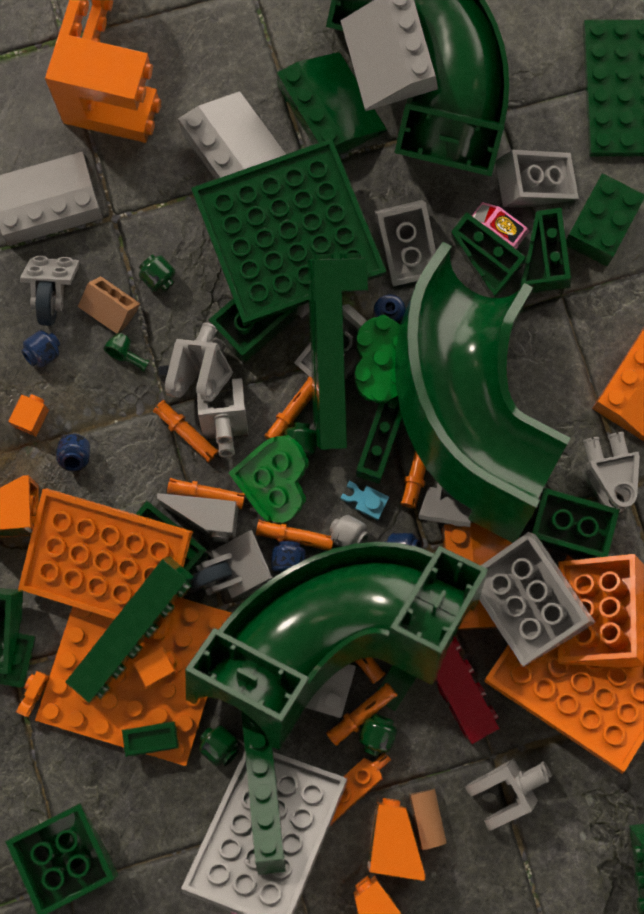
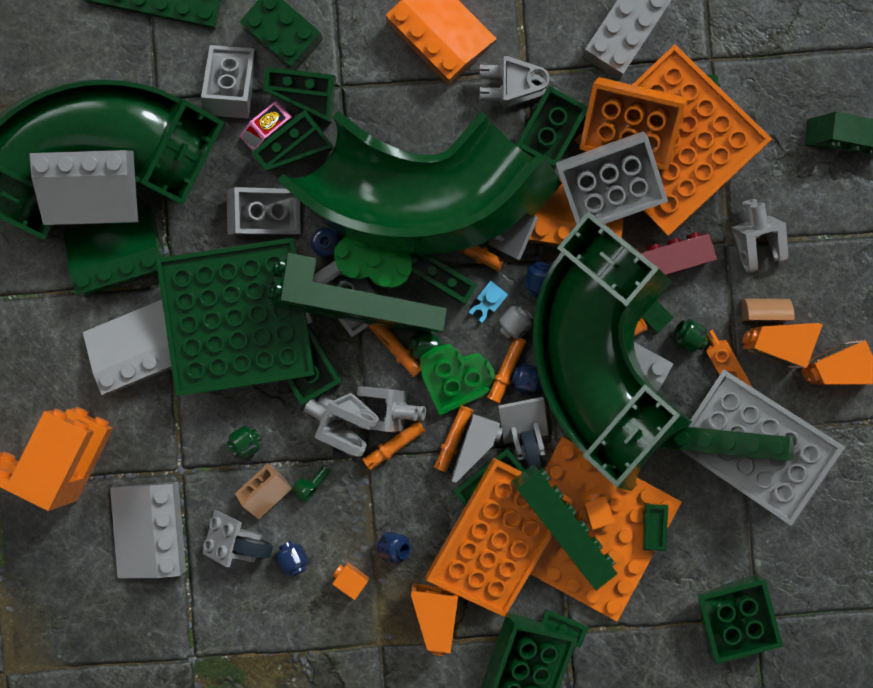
camera: 75 degrees left, 10 degrees up
orange plate [16,671,49,717] -> none
dark green head [200,726,239,766] -> none
orange pin [326,682,398,746] -> none

